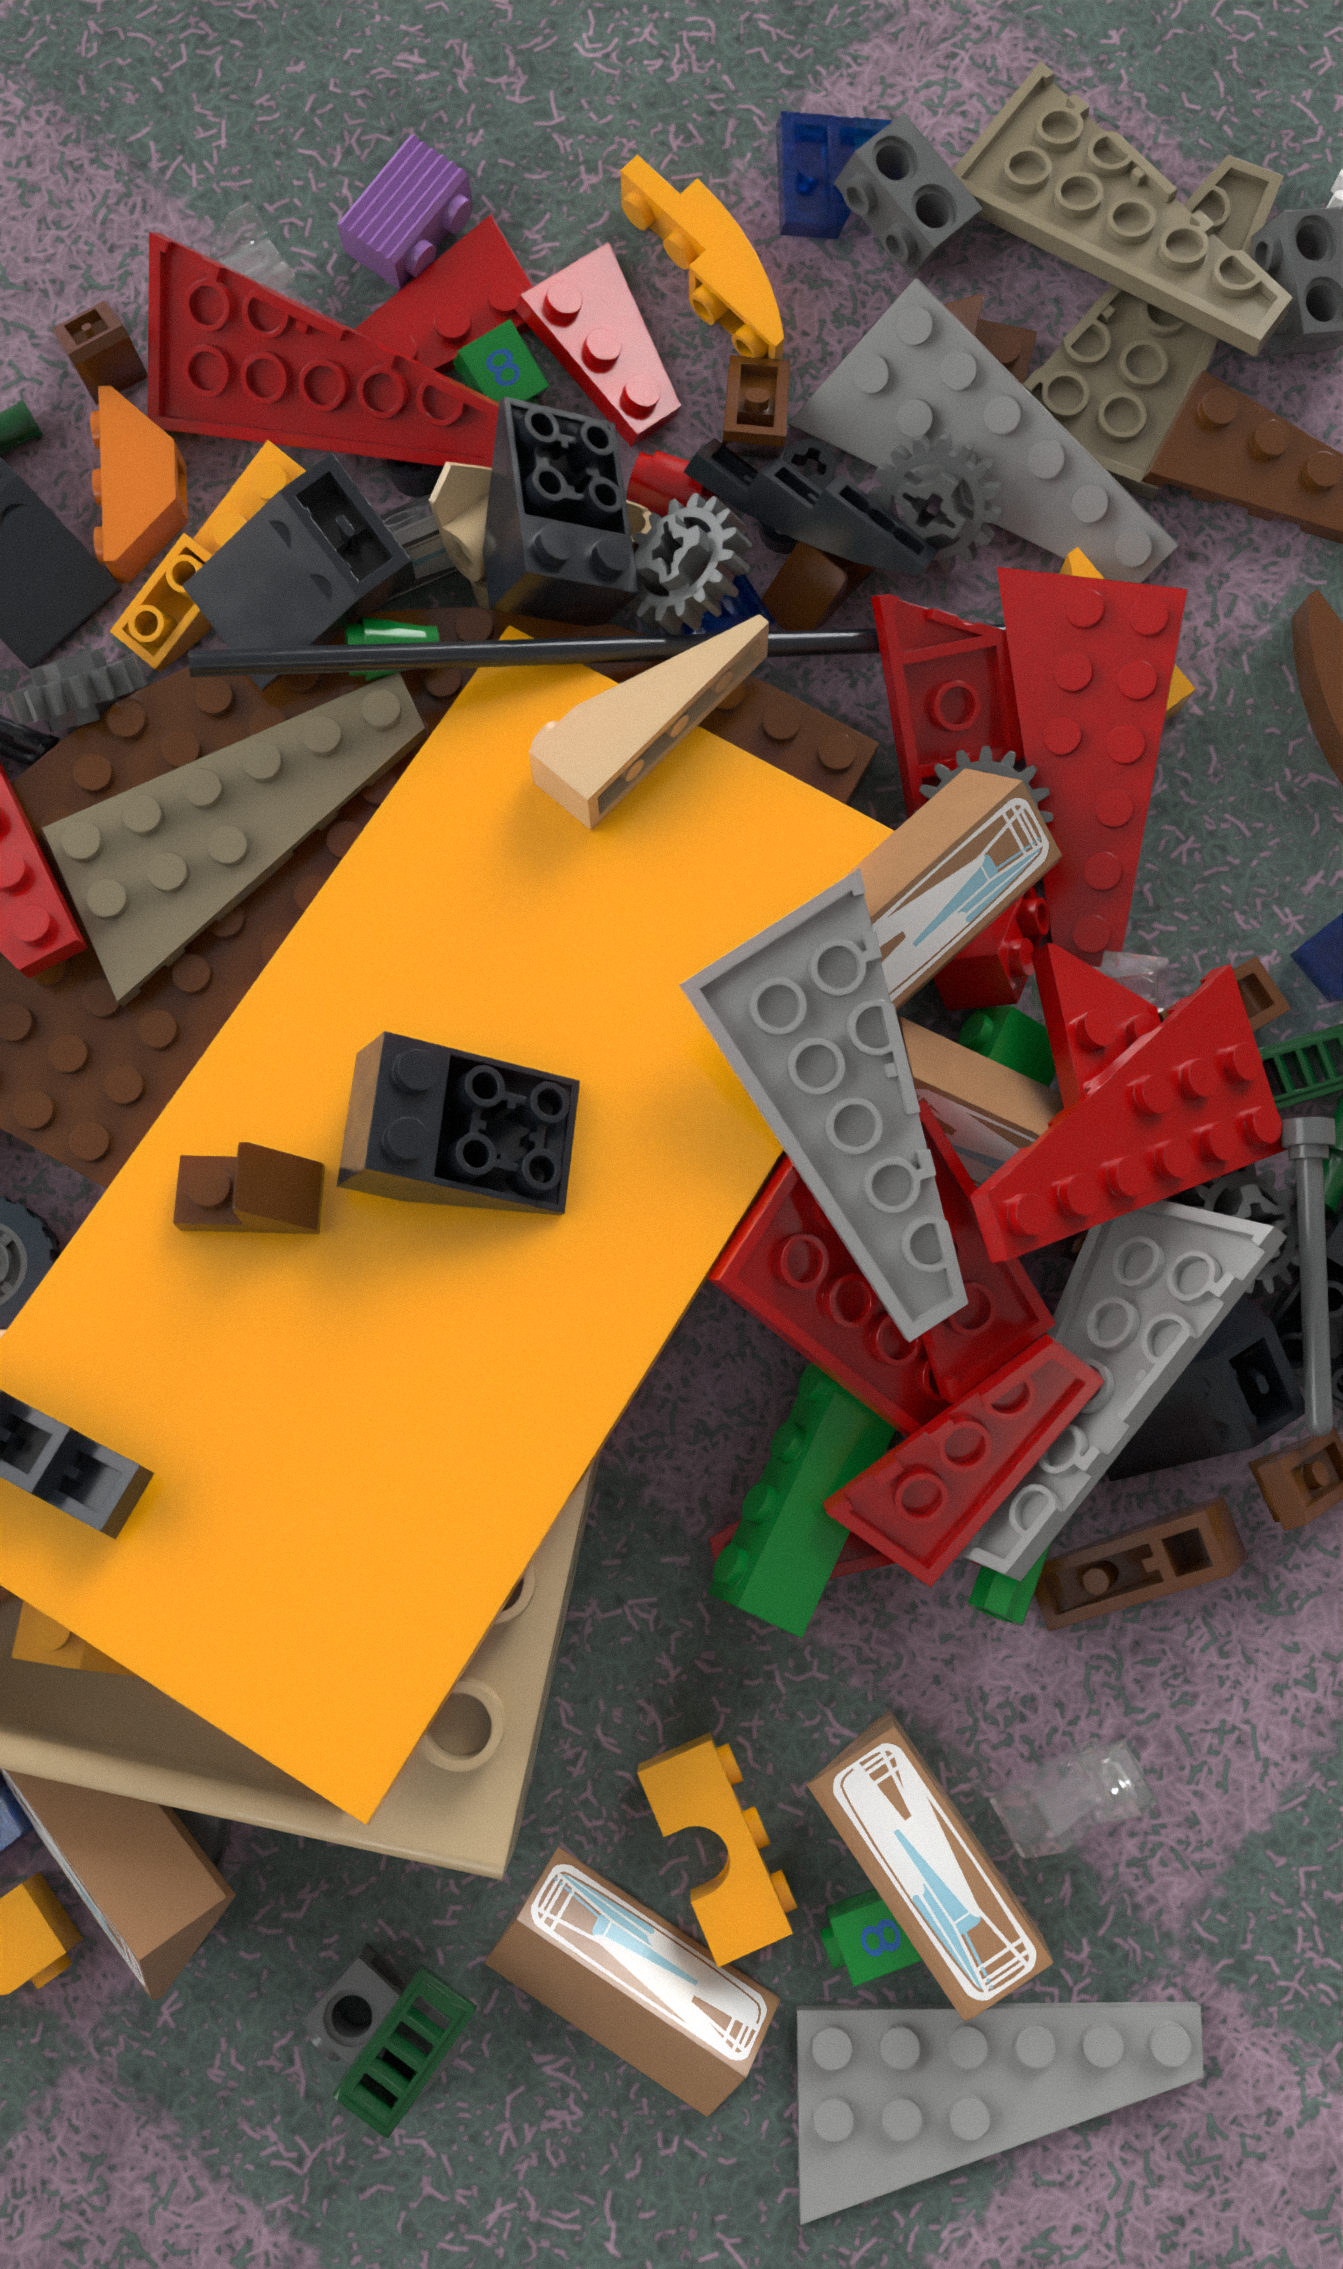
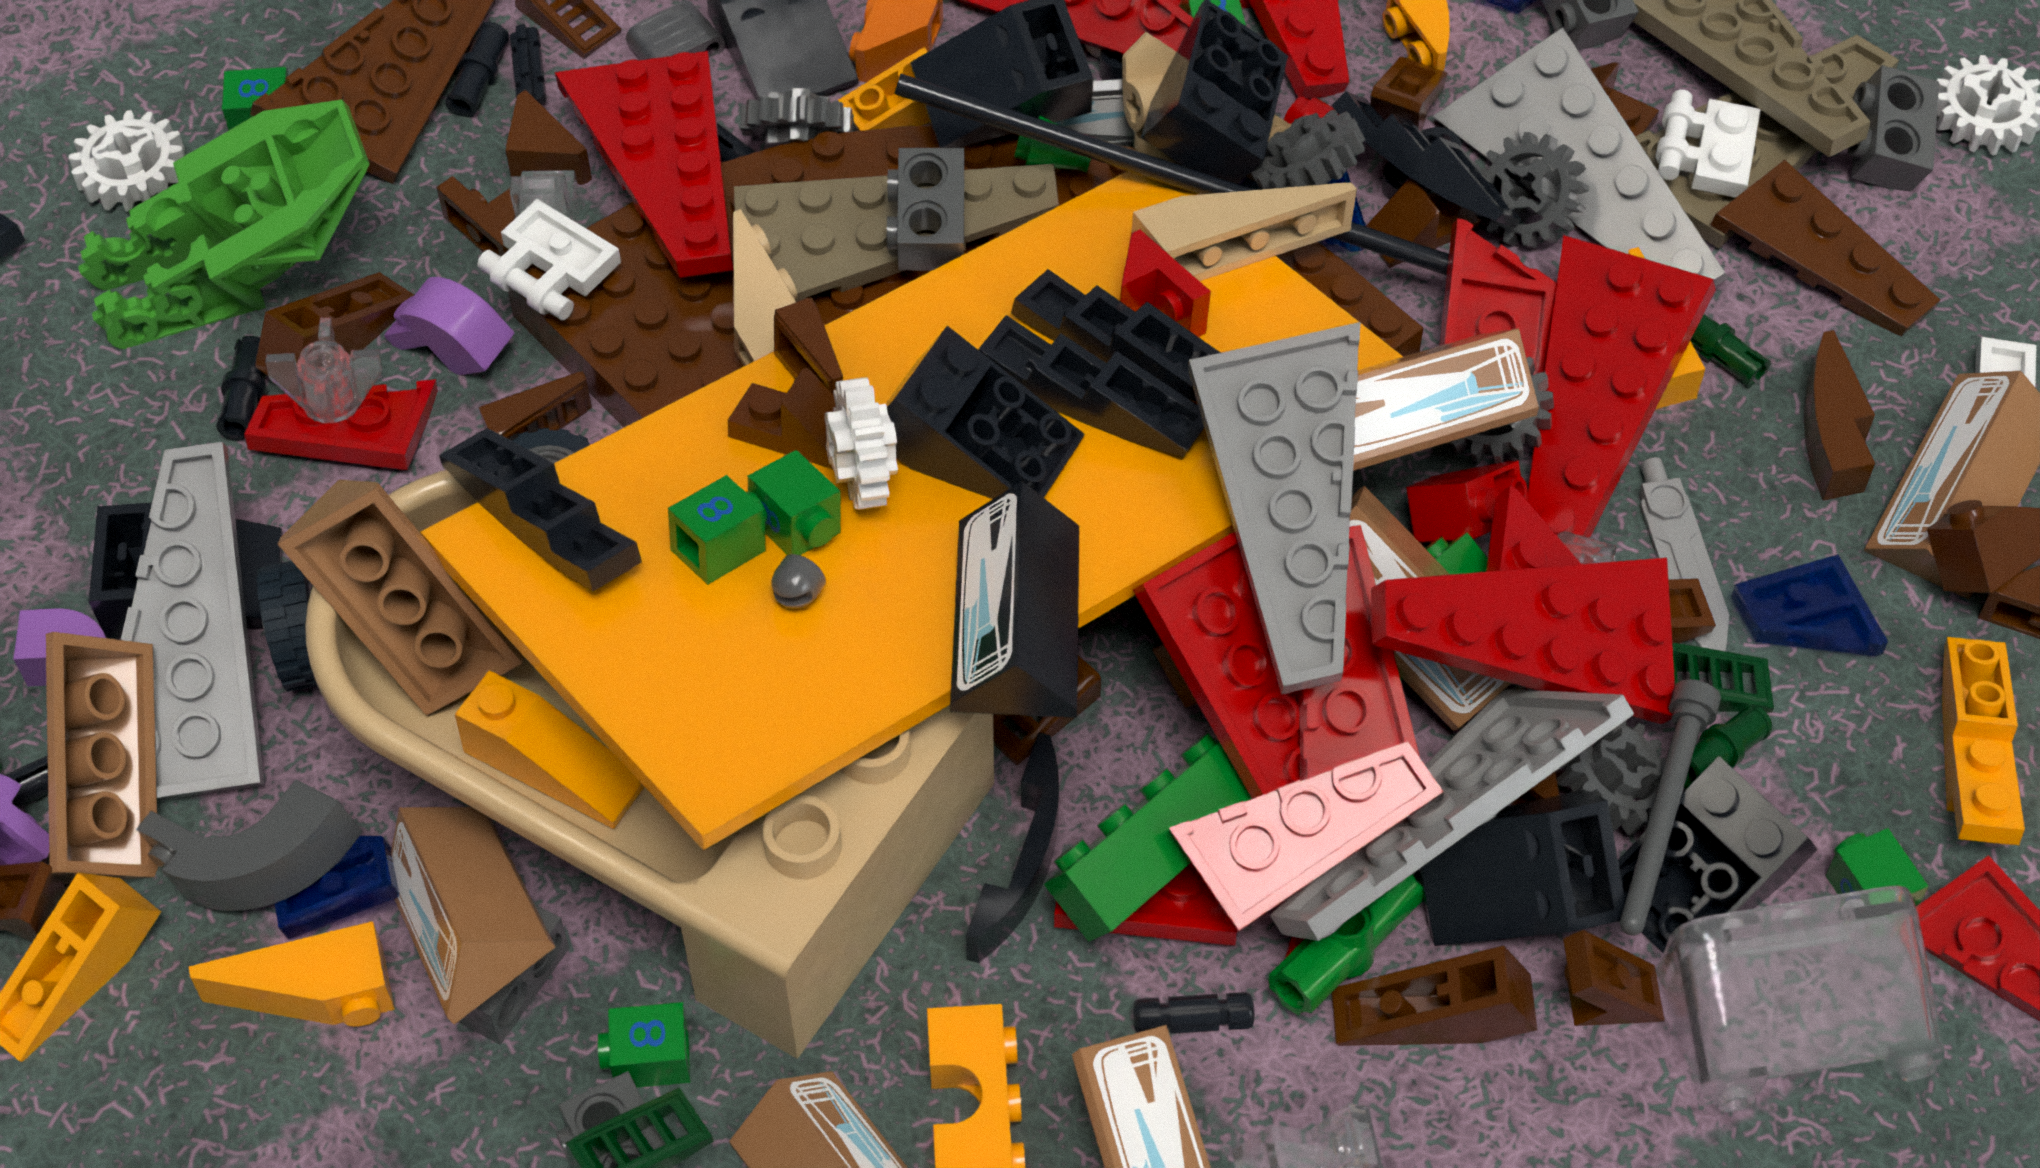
camera: 20 degrees right, 25 degrees down
none -> green brick [598,1002,691,1088]
none -> green brick [668,475,767,585]
none -> tan slope [733,209,798,366]
none -> green brick [747,450,841,555]
none -> dark grey hinge [771,554,826,609]
none -> reddish brown slope [774,298,843,394]
none -> white gear [824,377,898,510]
none -> dark grey brick [887,148,964,271]
none -> black slope [950,481,1080,718]
none -> black slope [966,732,1059,963]
none -> black slope [978,315,1205,457]
none -> black slope [1011,269,1221,402]
none -> red slope [1120,229,1211,337]
none -> black axle [1133,992,1255,1034]
none -> light grey piece [1639,457,1730,651]
none -> white plate [1656,90,1760,197]
none -> dark green pin [1690,314,1771,389]

